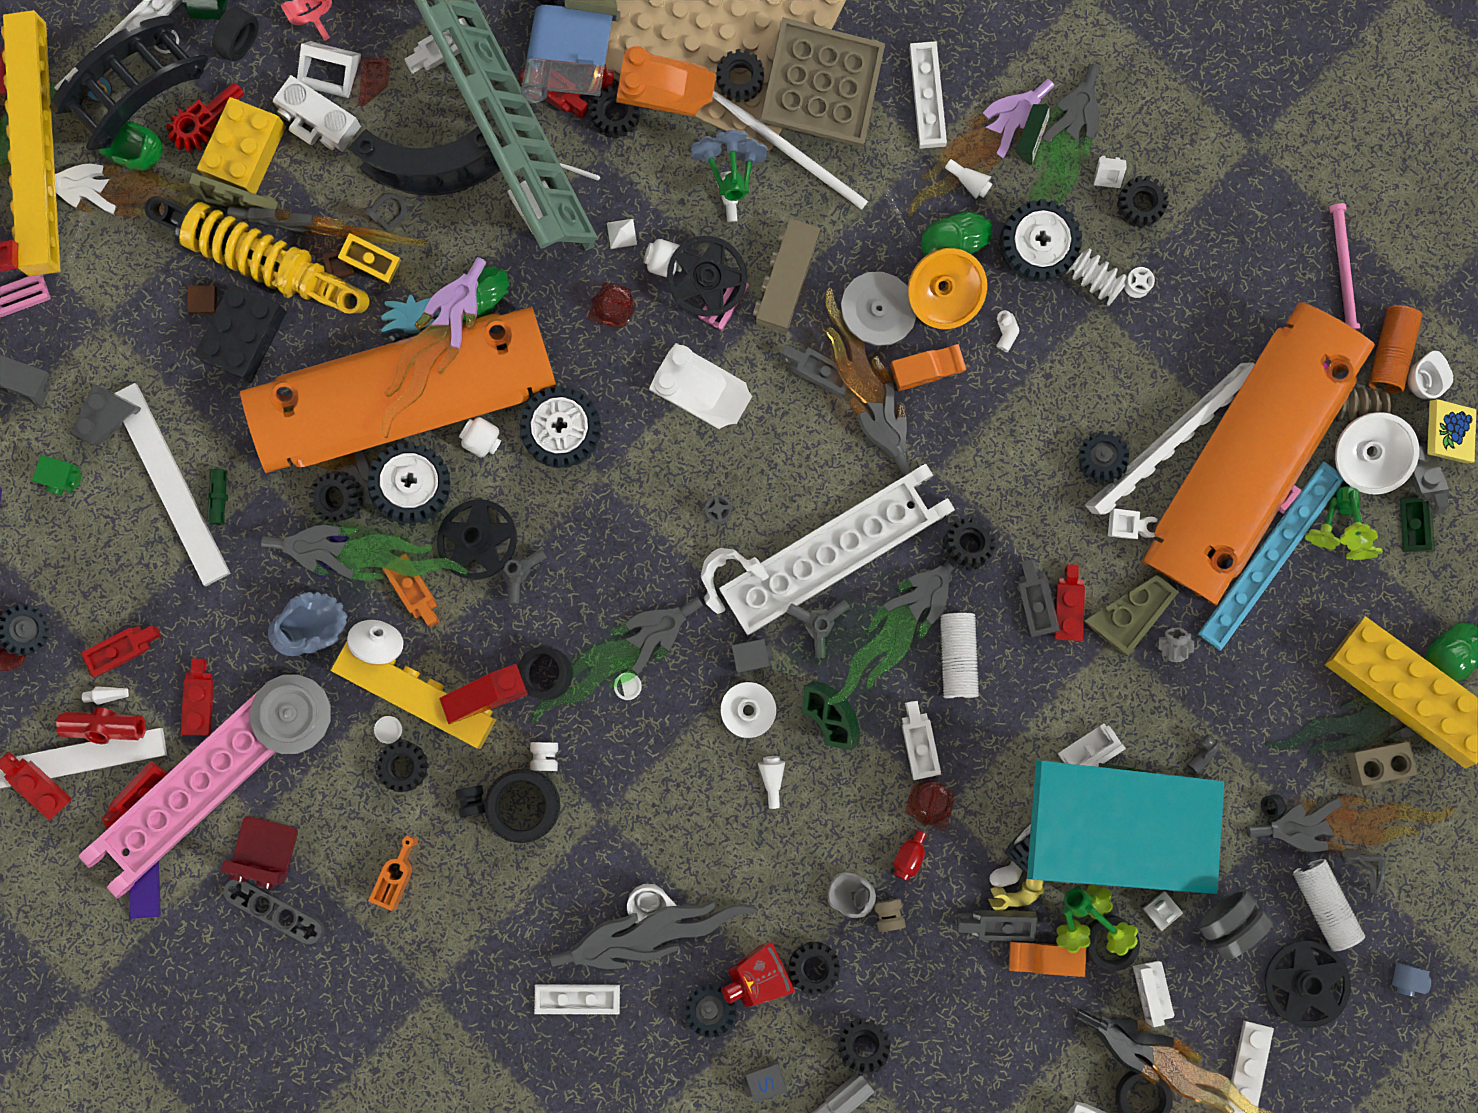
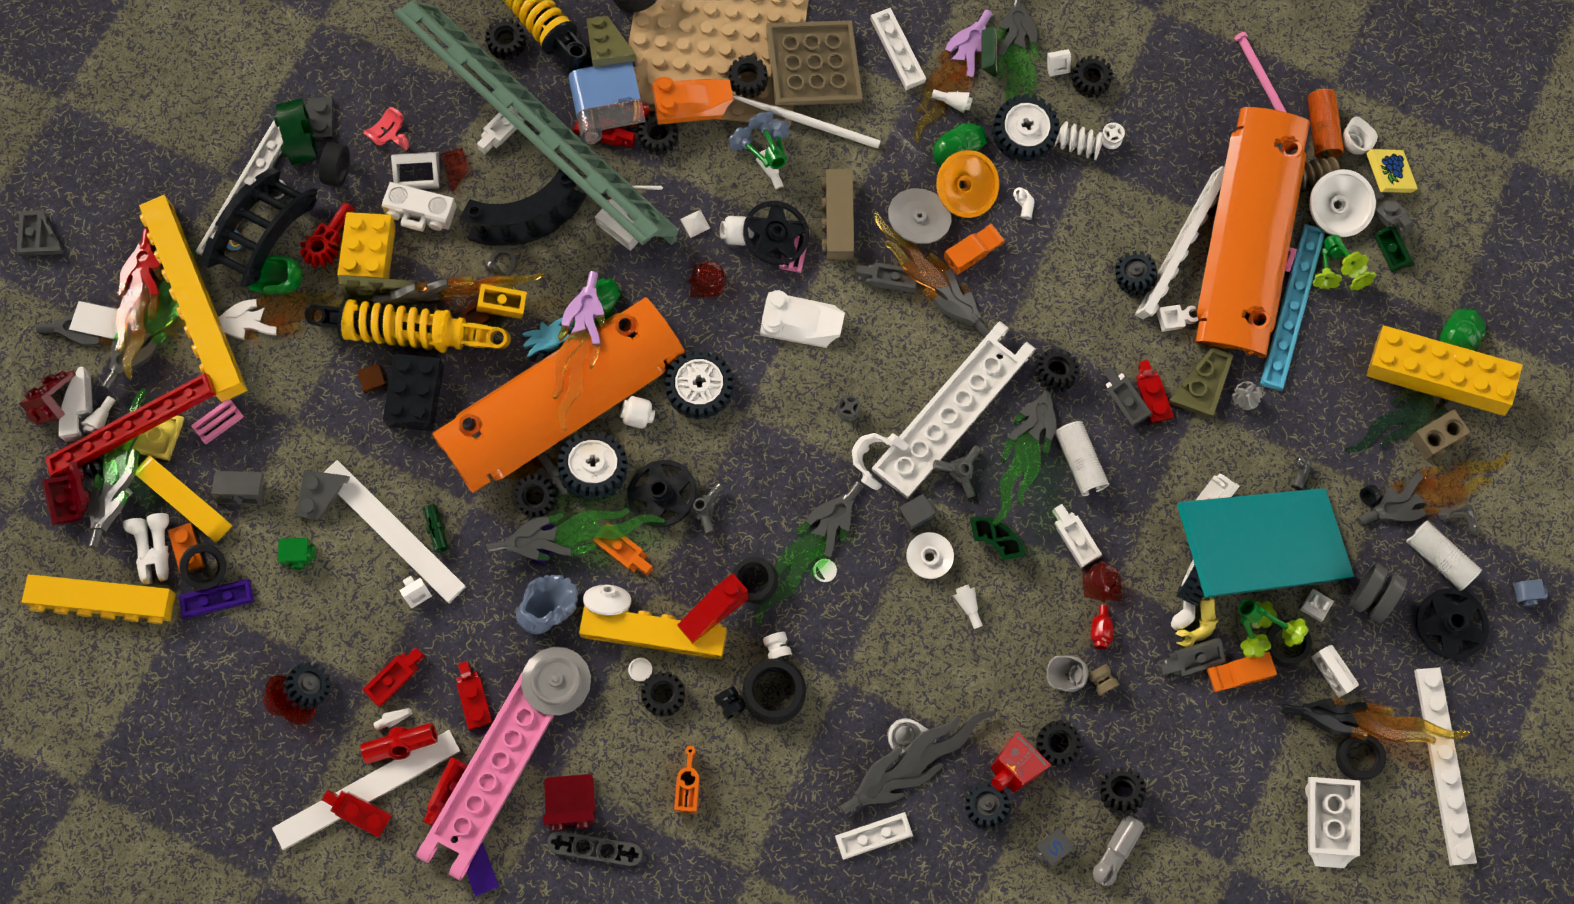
camera: 20 degrees left, 10 degrees down
none -> white tile [399,576,432,609]

